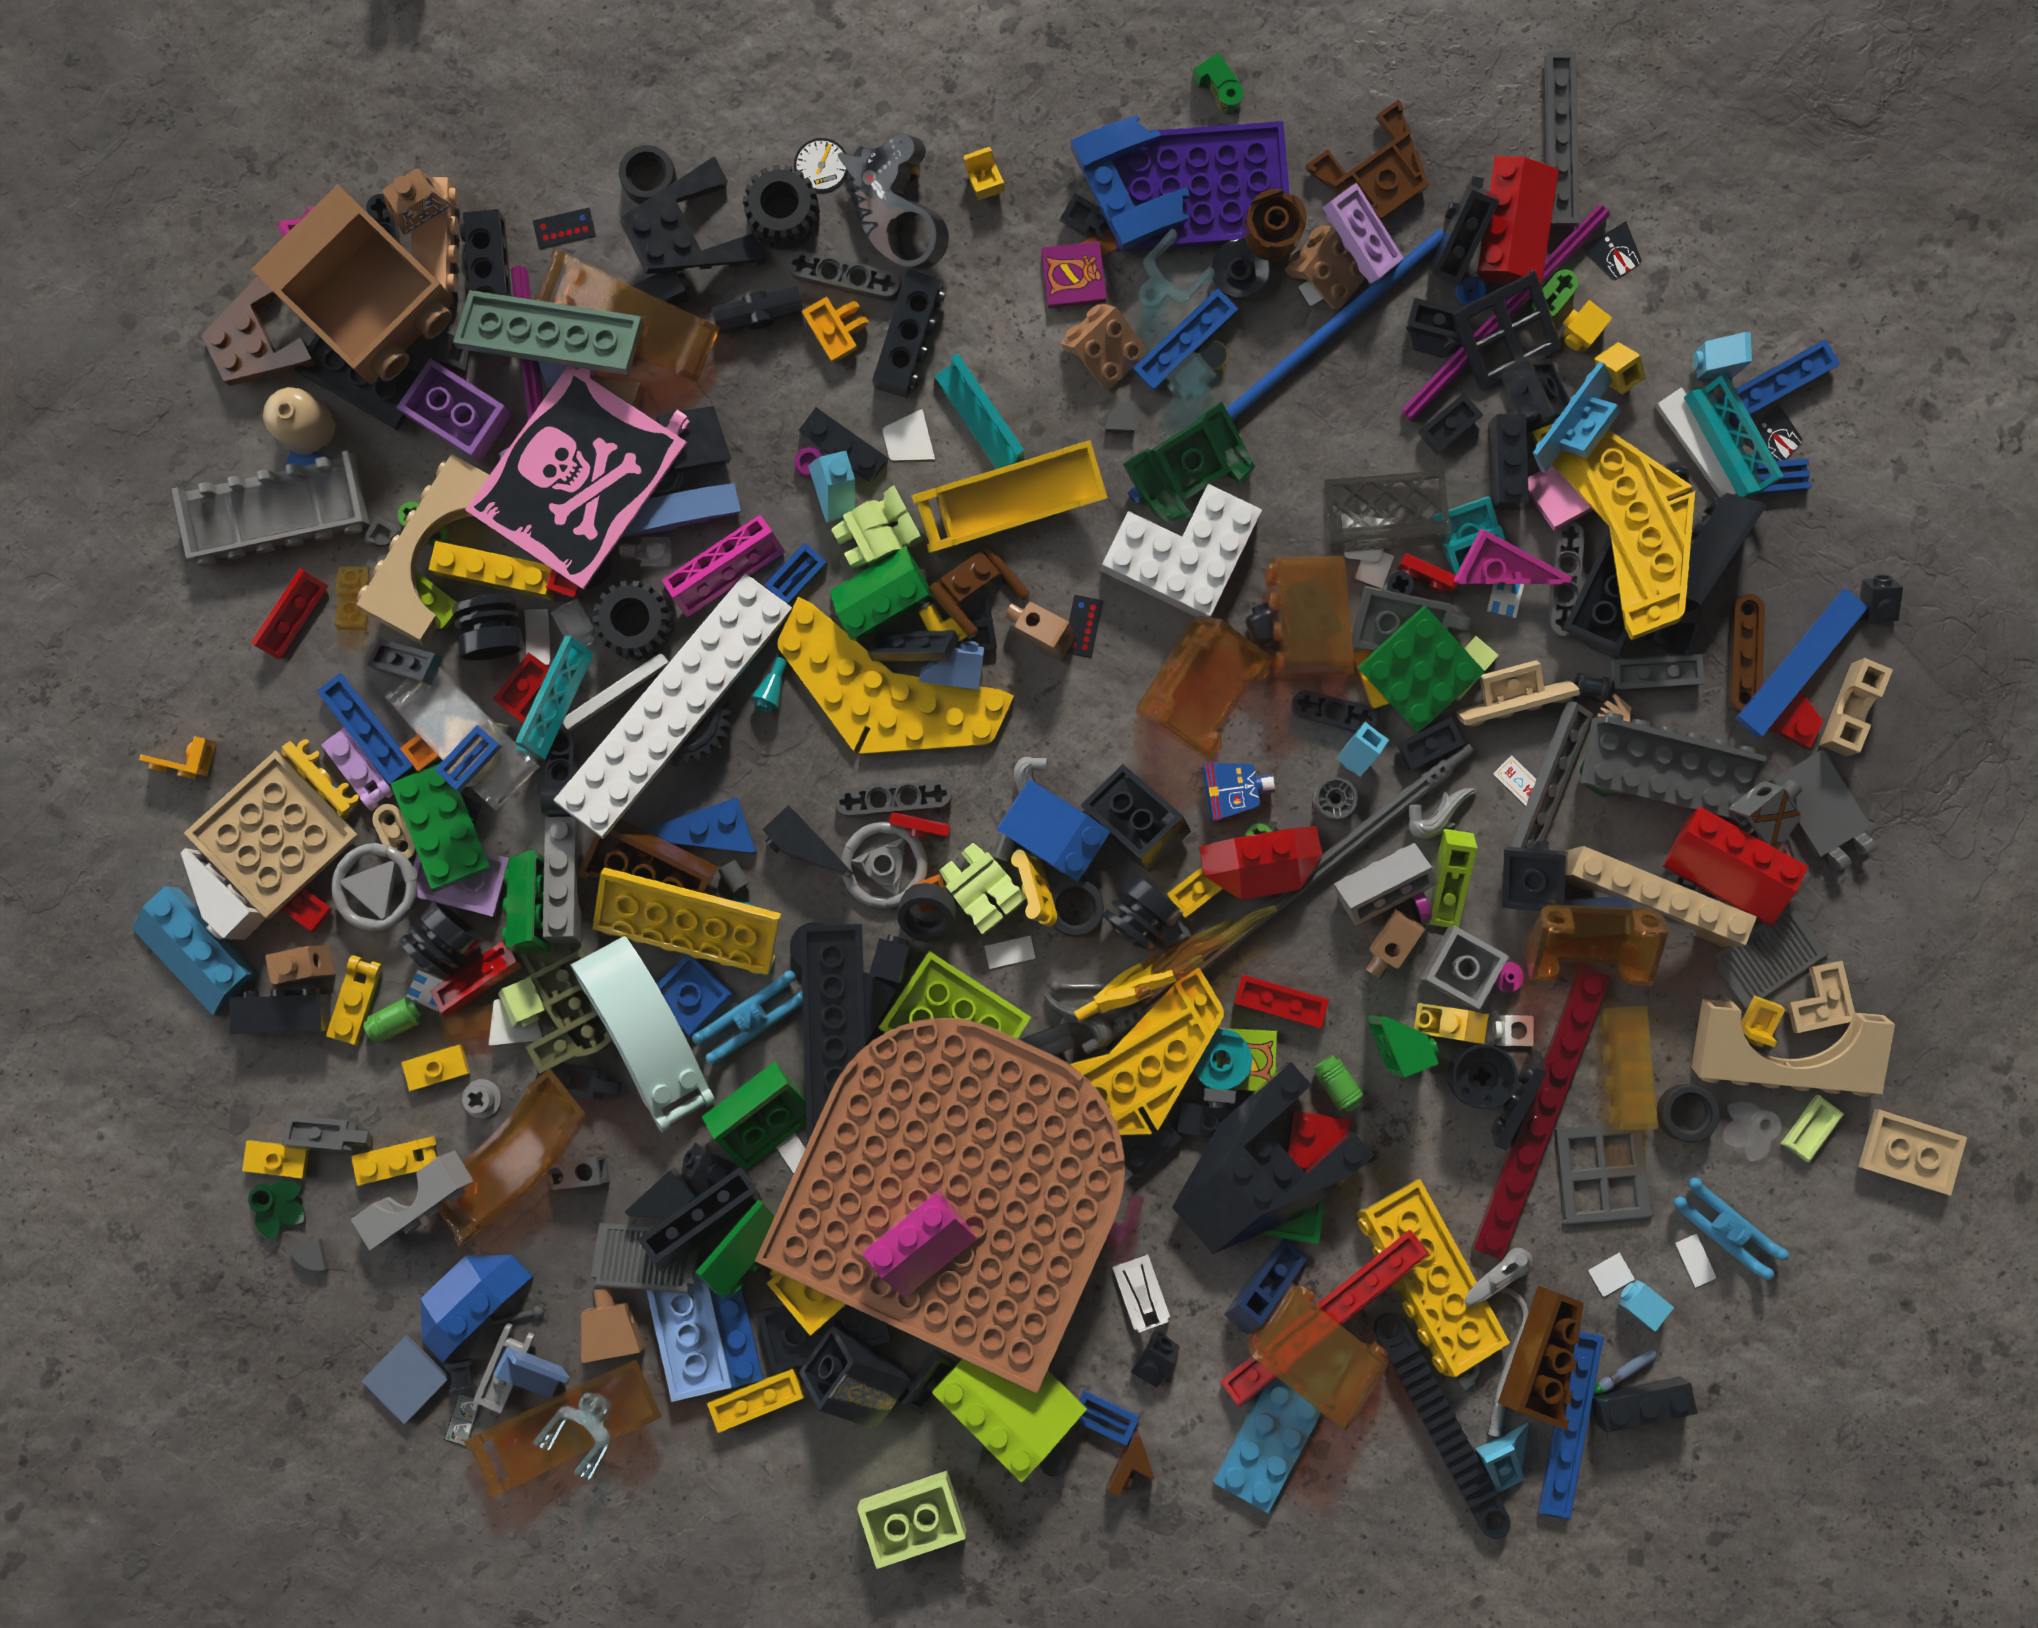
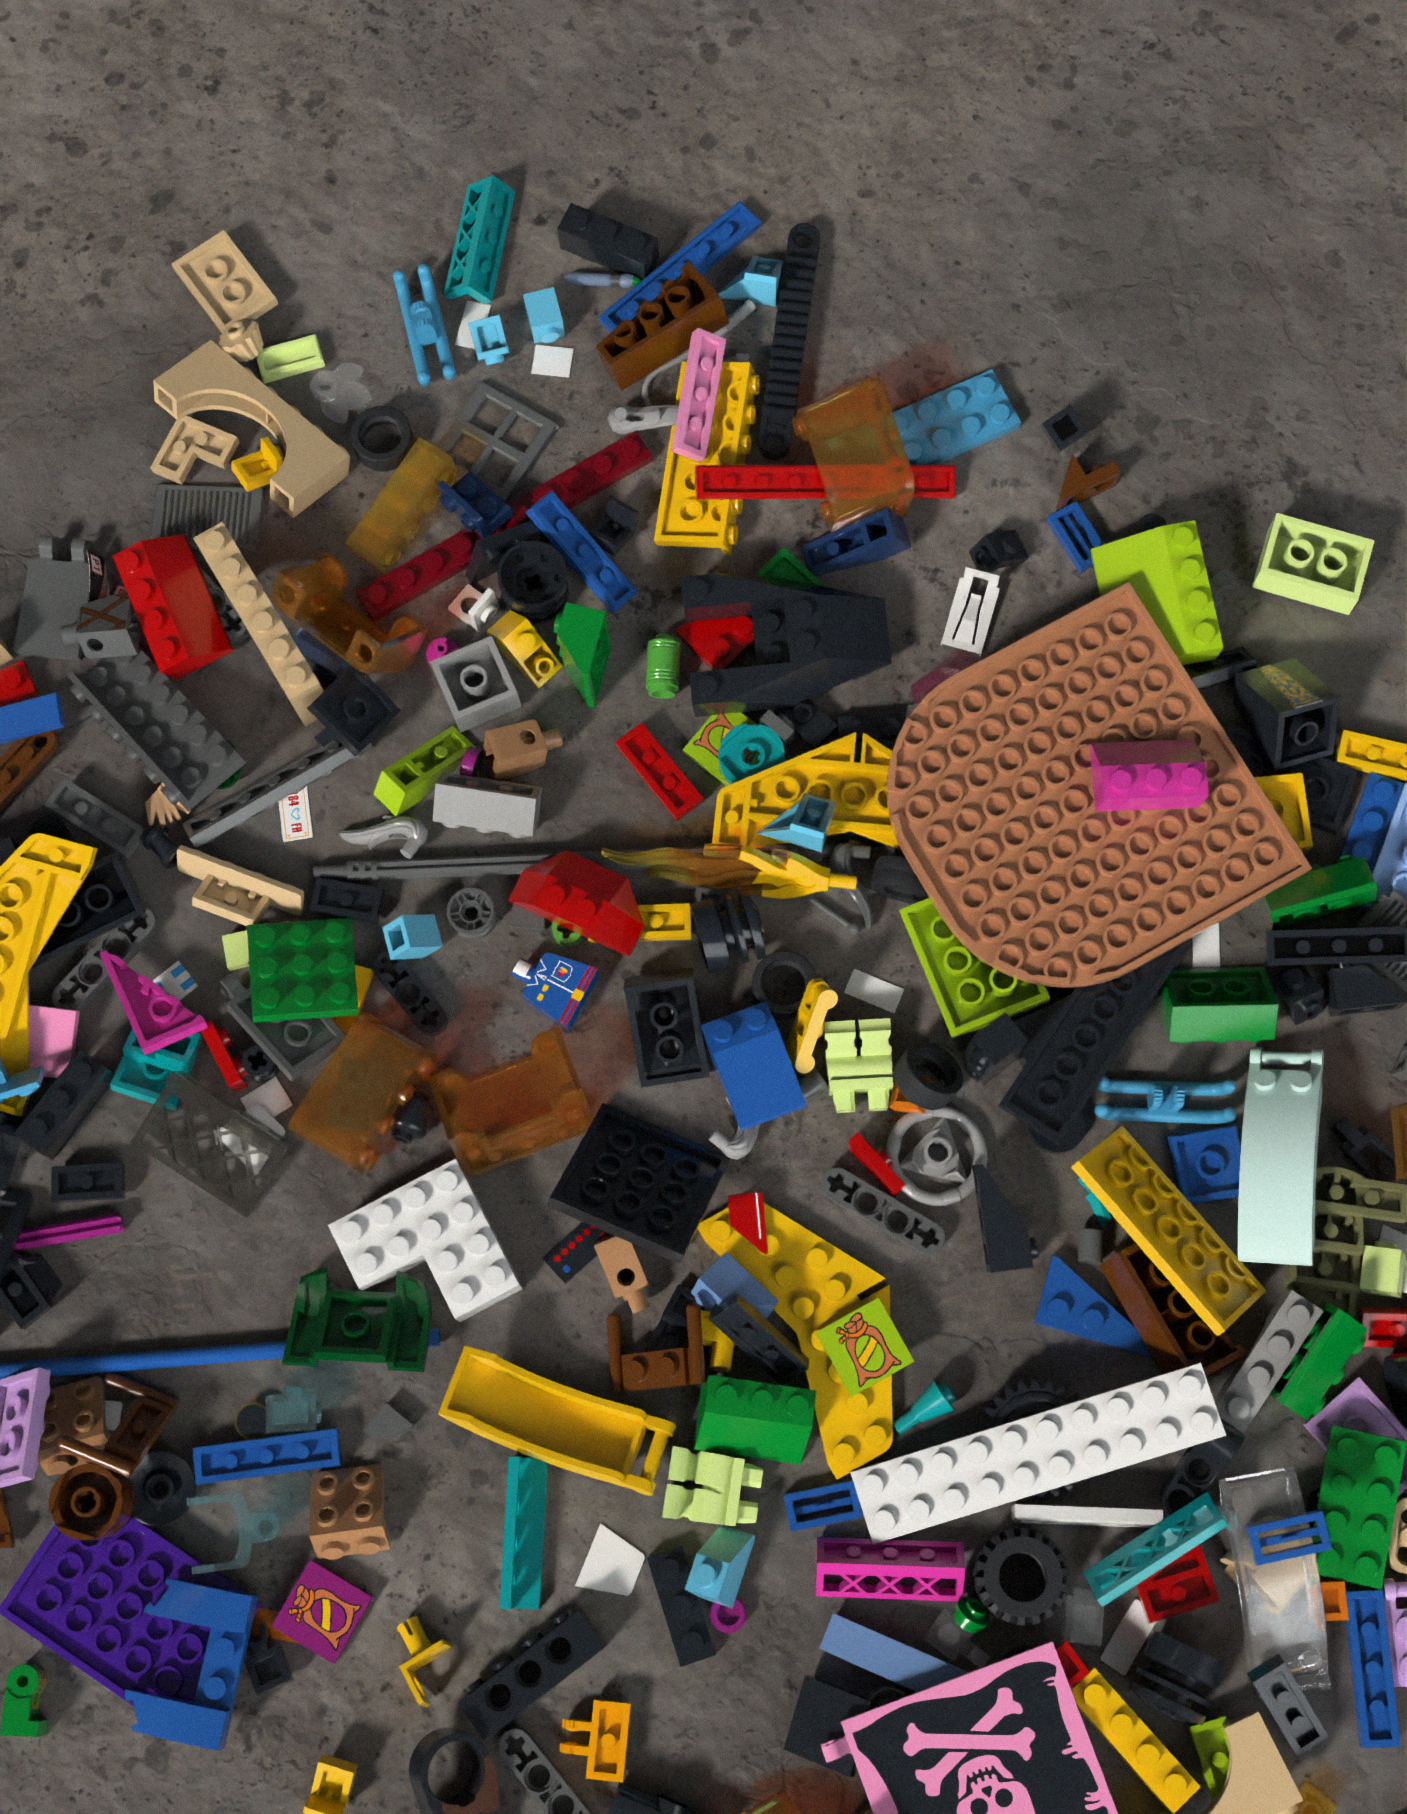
camera: 140 degrees left, 10 degrees down
none -> reddish brown plate [58,1372,180,1478]
none -> sticker [87,550,108,602]
none -> tan piece [218,318,264,362]
none -> yellow bracket [397,1616,452,1707]
none -> dark blue bracket [437,471,514,538]
none -> teal fence [444,175,516,304]
none -> medium azure bracket [468,315,509,366]
none -> blue tile [526,490,638,614]
none -> black plate [547,1103,731,1264]
none -> black bracket [588,497,639,556]
none -> bright pink plate [671,328,726,462]
none -> red sticker [728,1192,768,1254]
none -> medium azure slope [756,793,837,852]
none -> lime tile [816,1297,915,1397]
none -> green plate [953,1597,990,1633]
none -> black brick [1041,405,1088,454]

